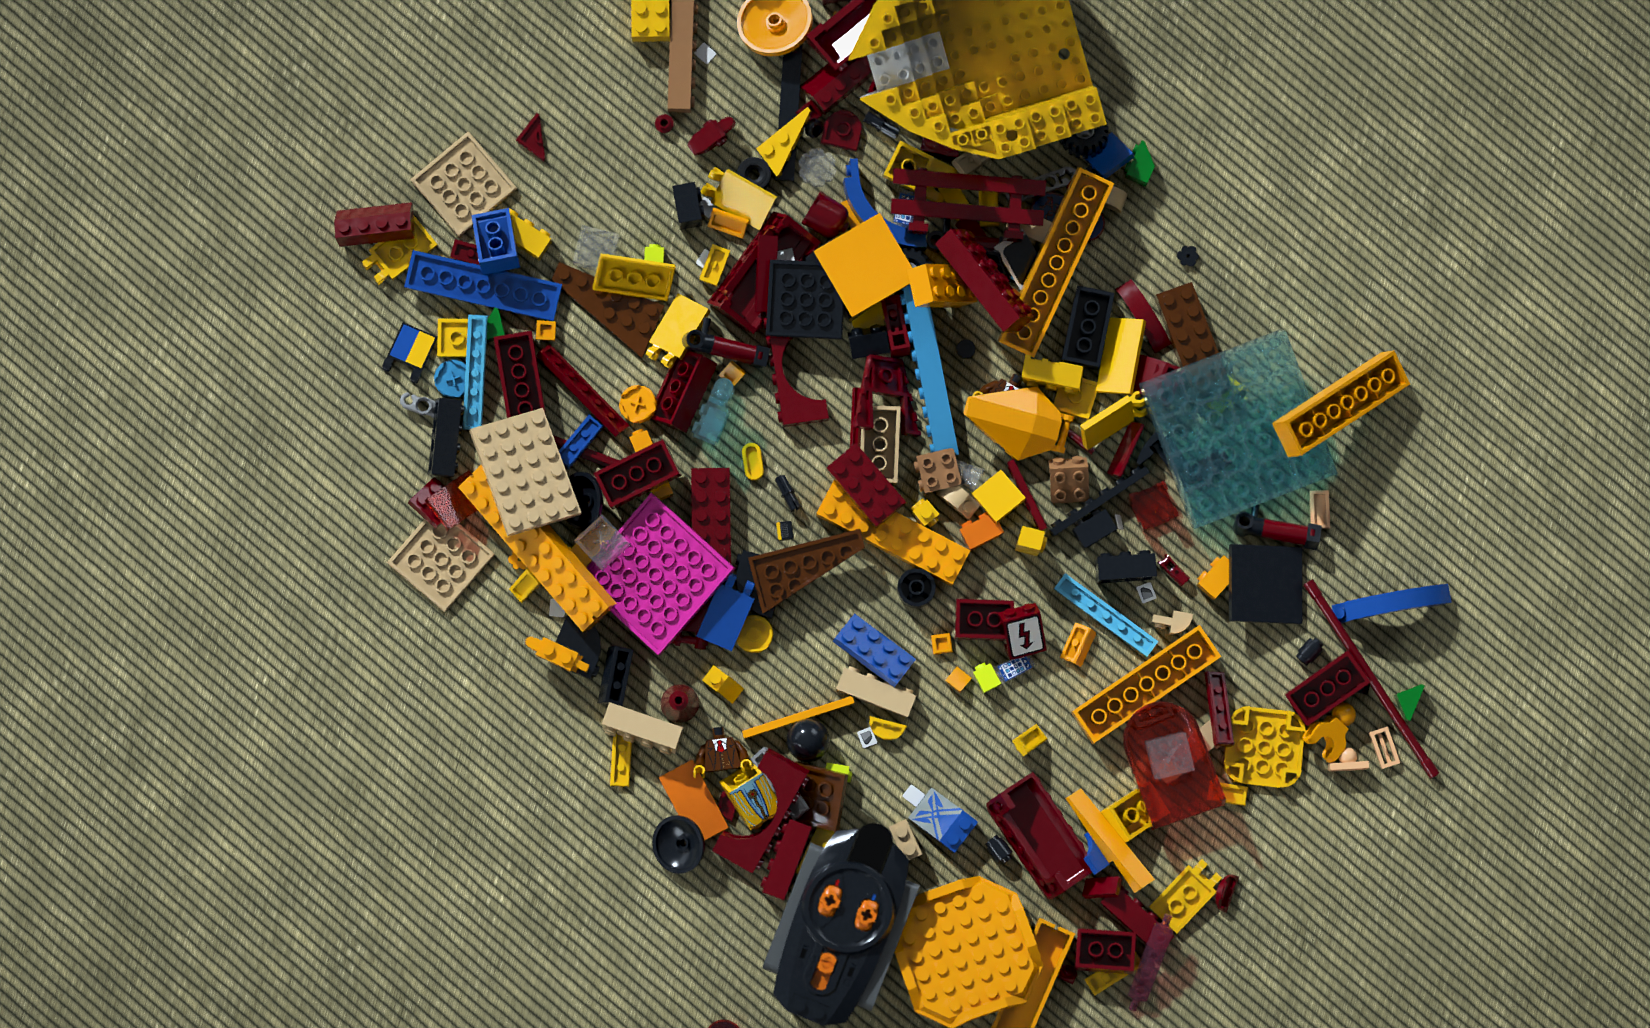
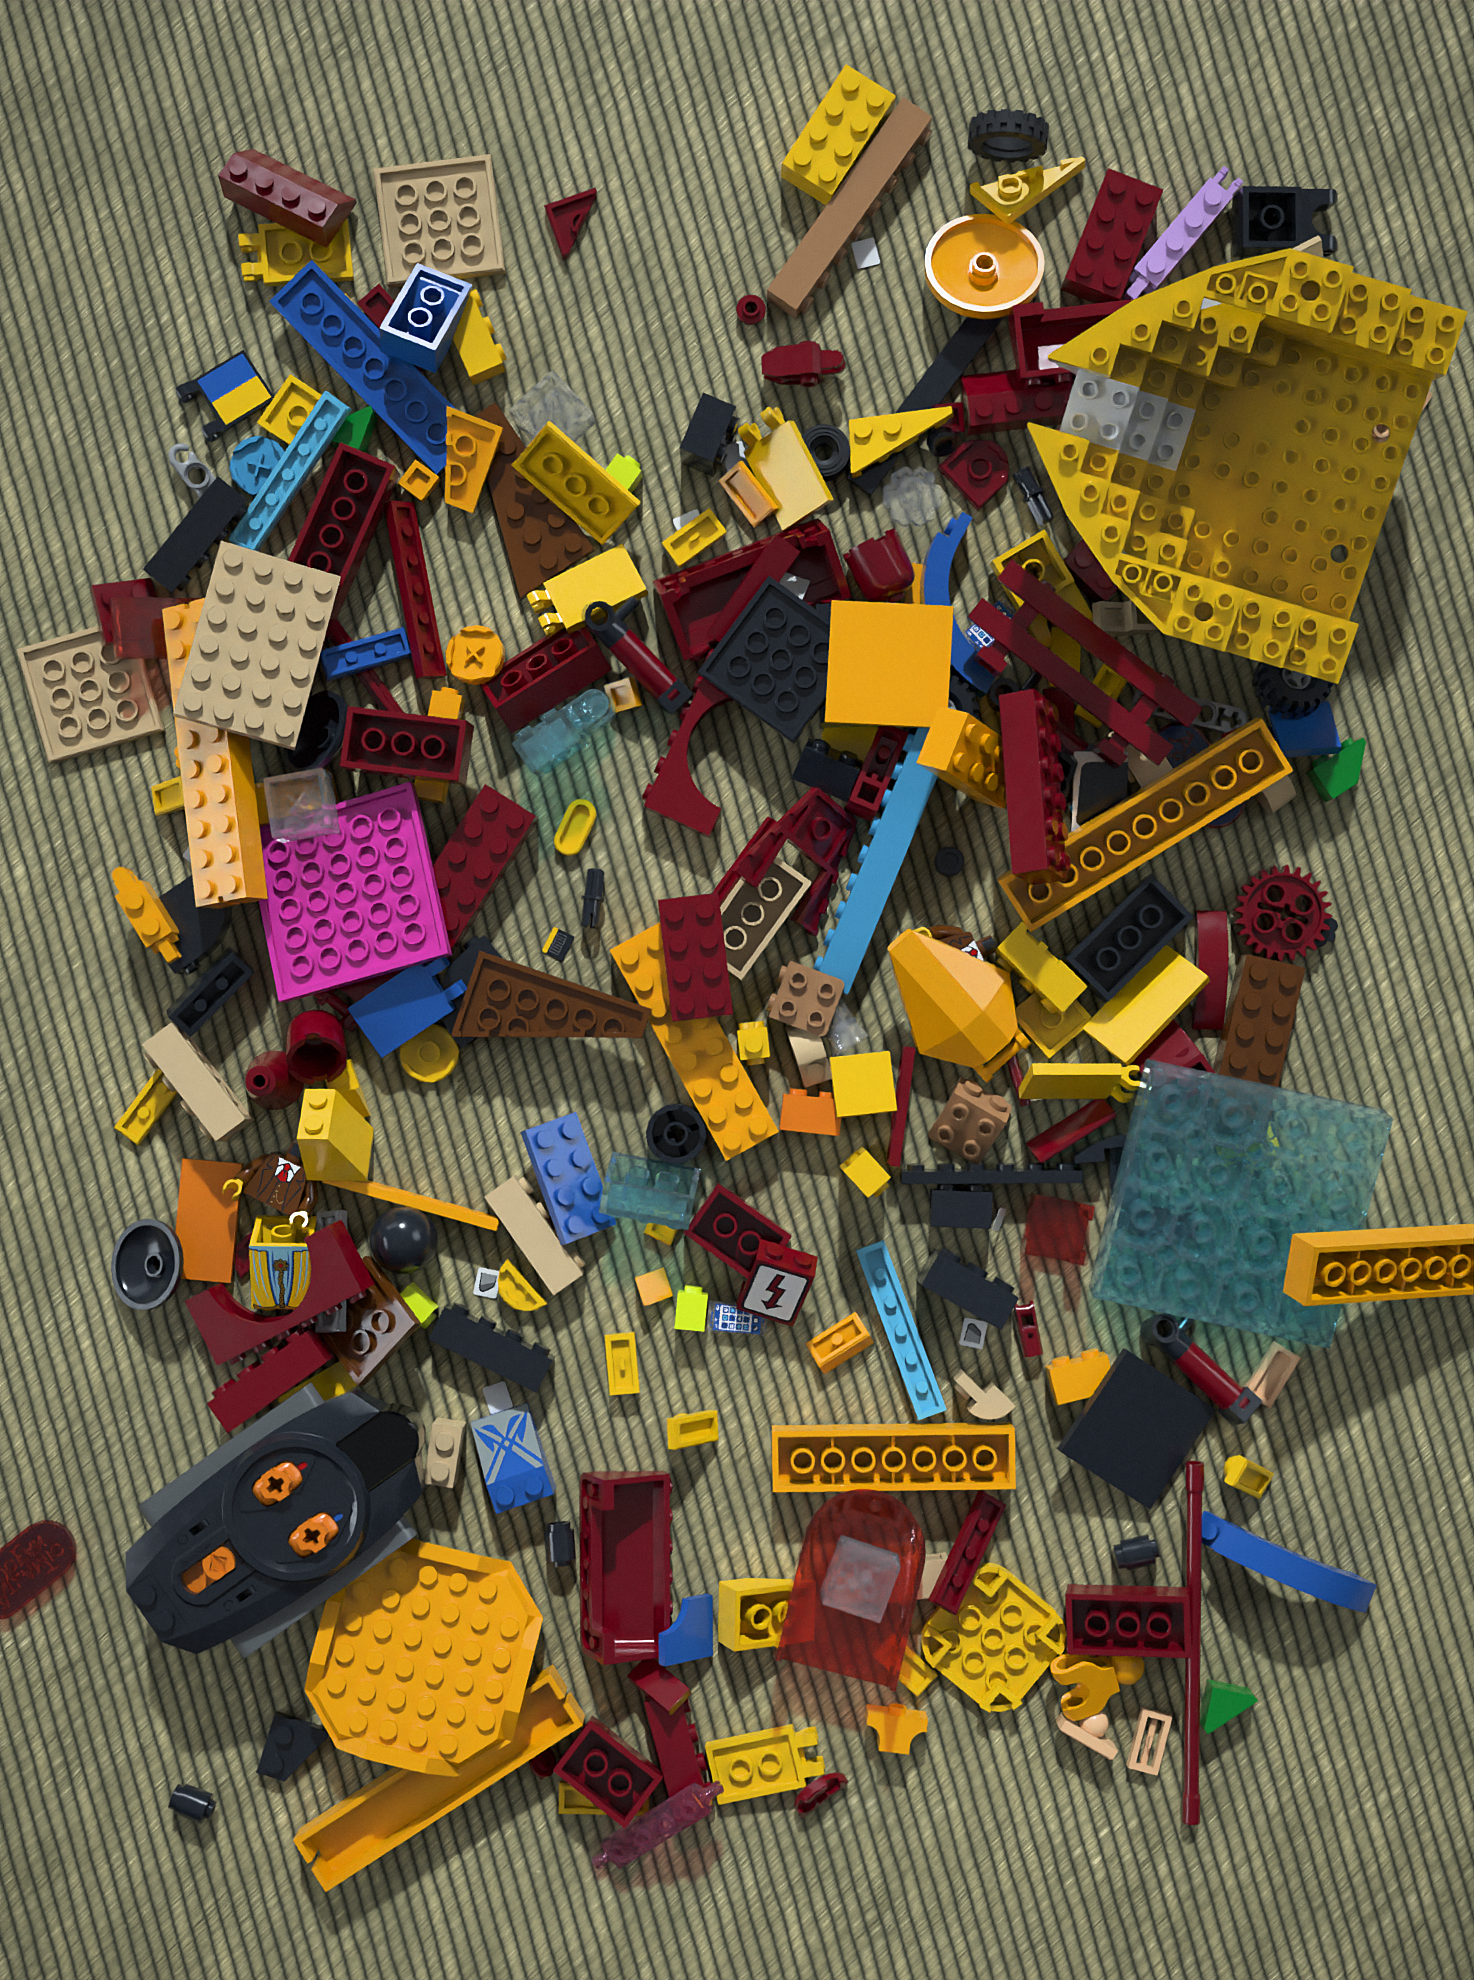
camera: 35 degrees right, 5 degrees up
light orange slope [1065,788,1155,893] -> none
none -> dark red cylinder [286,1009,347,1085]
none -> yellow slope [297,1089,374,1181]
none -> black brick [429,1302,555,1393]
none -> light orange wing [445,406,504,513]
none -> clear light blue brick [599,1151,700,1230]
none -> yellow plate [604,1331,640,1396]
none -> light orange brick [865,1703,928,1755]
none -> yellow tile [1223,1455,1274,1499]
none -> dark red gear [1232,865,1333,962]

